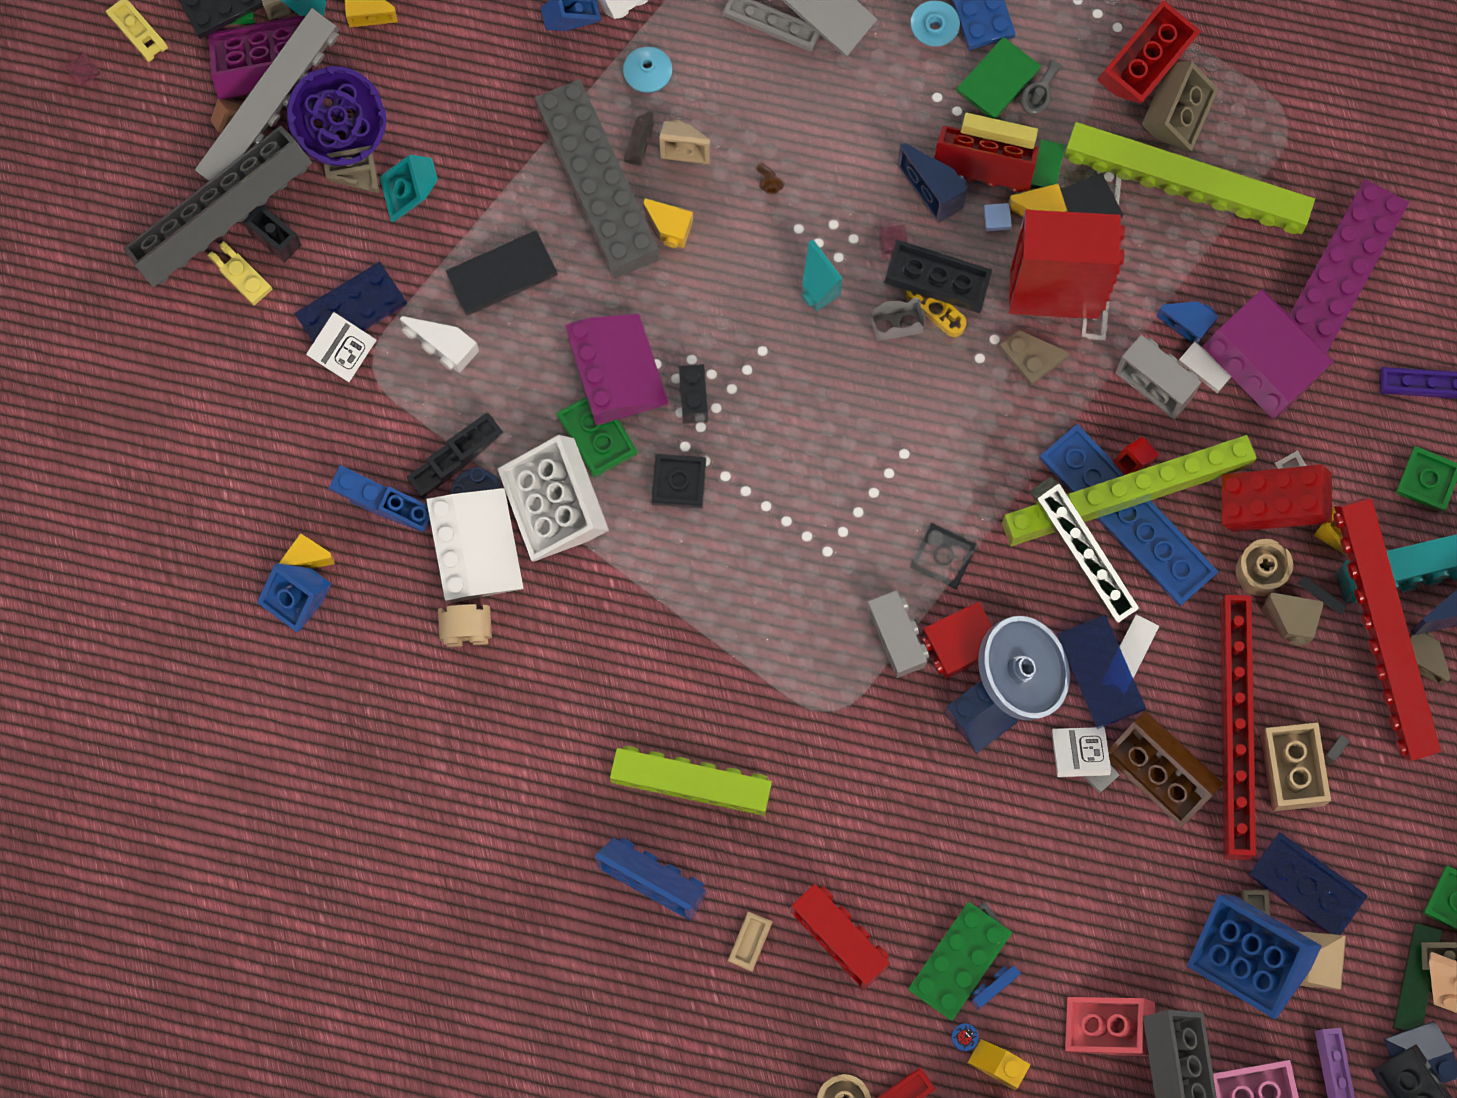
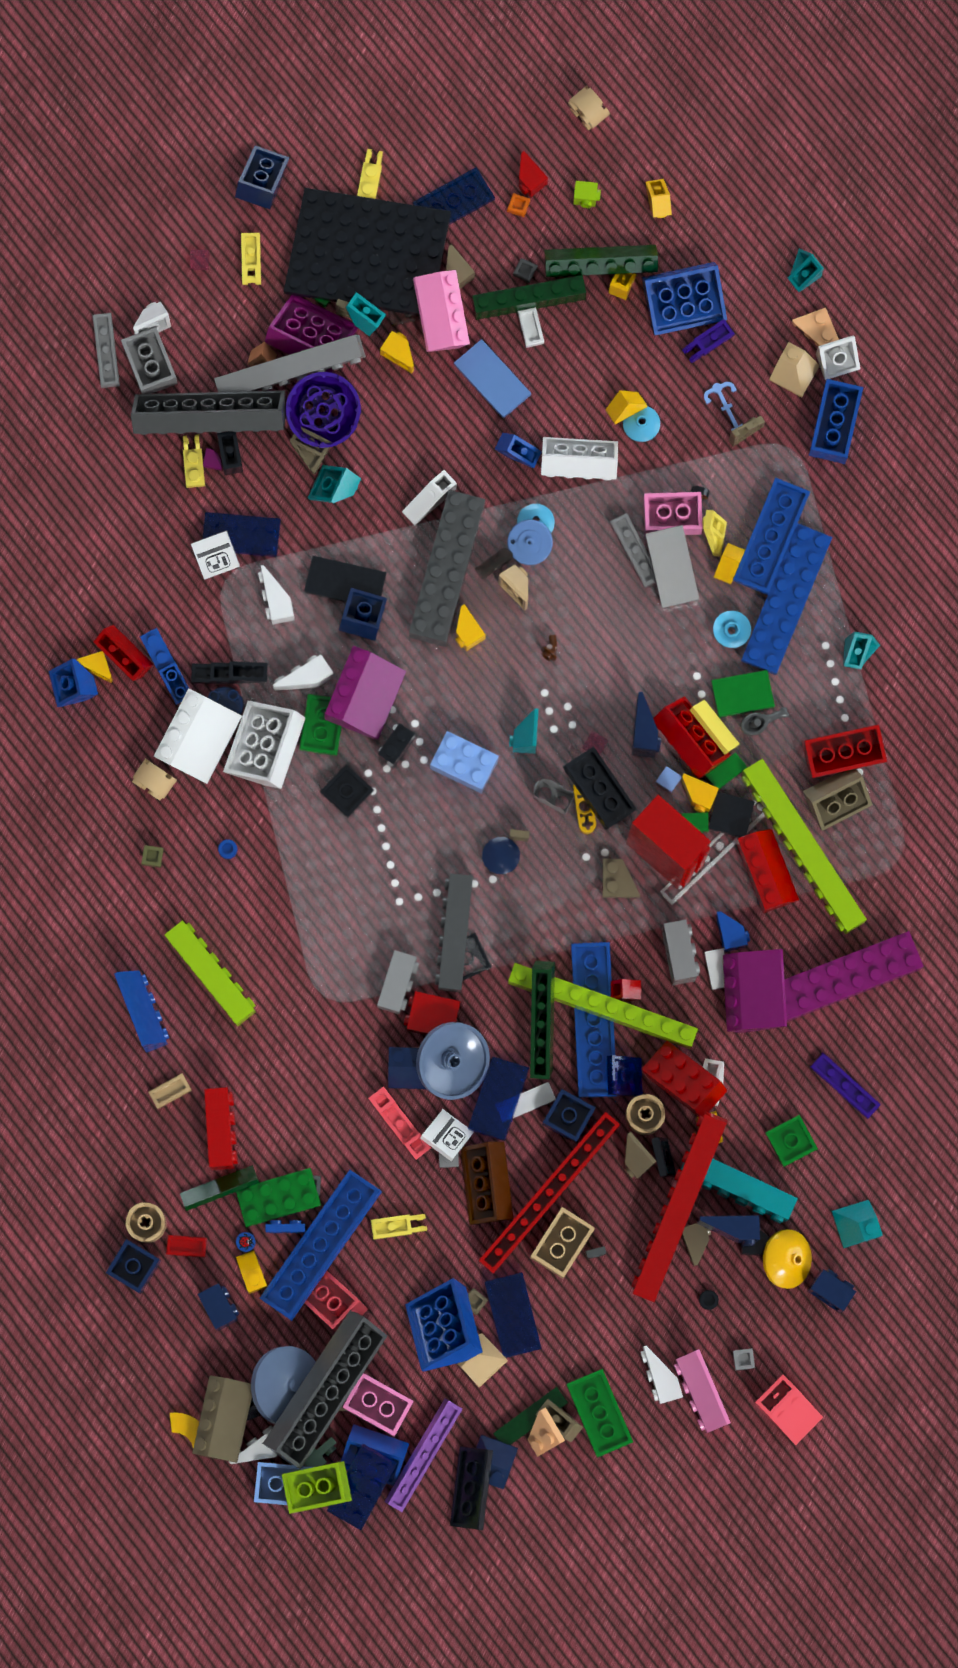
camera: 35 degrees right, 5 degrees up
none -> light grey tile [93,313,120,388]
none -> red brick [93,625,154,681]
none -> light grey brick [121,327,178,394]
none -> white slope [133,301,171,334]
none -> olive tile [141,845,164,868]
none -> dark green tile [180,1165,259,1211]
none -> magenta tile [203,448,222,471]
none -> blue tile [218,839,238,859]
none -> blue plate [260,1170,382,1321]
none -> white slope [273,655,334,691]
none -> dark blue slope [339,588,387,641]
none -> coral slope [368,1086,431,1160]
none -> light yellow hinge [371,1214,427,1240]
none -> white slope [402,470,457,526]
none -> light blue brick [430,731,499,794]
none -> dark grey brick [435,873,473,993]
none -> dark blue dish [482,837,520,874]
none -> medium blue wheel [507,519,553,565]
none -> dark tan tile [509,829,530,842]
none -> dark blue brick [542,1089,596,1144]
none -> clear blue plate [607,1055,643,1097]
none -> red slope [736,829,799,913]

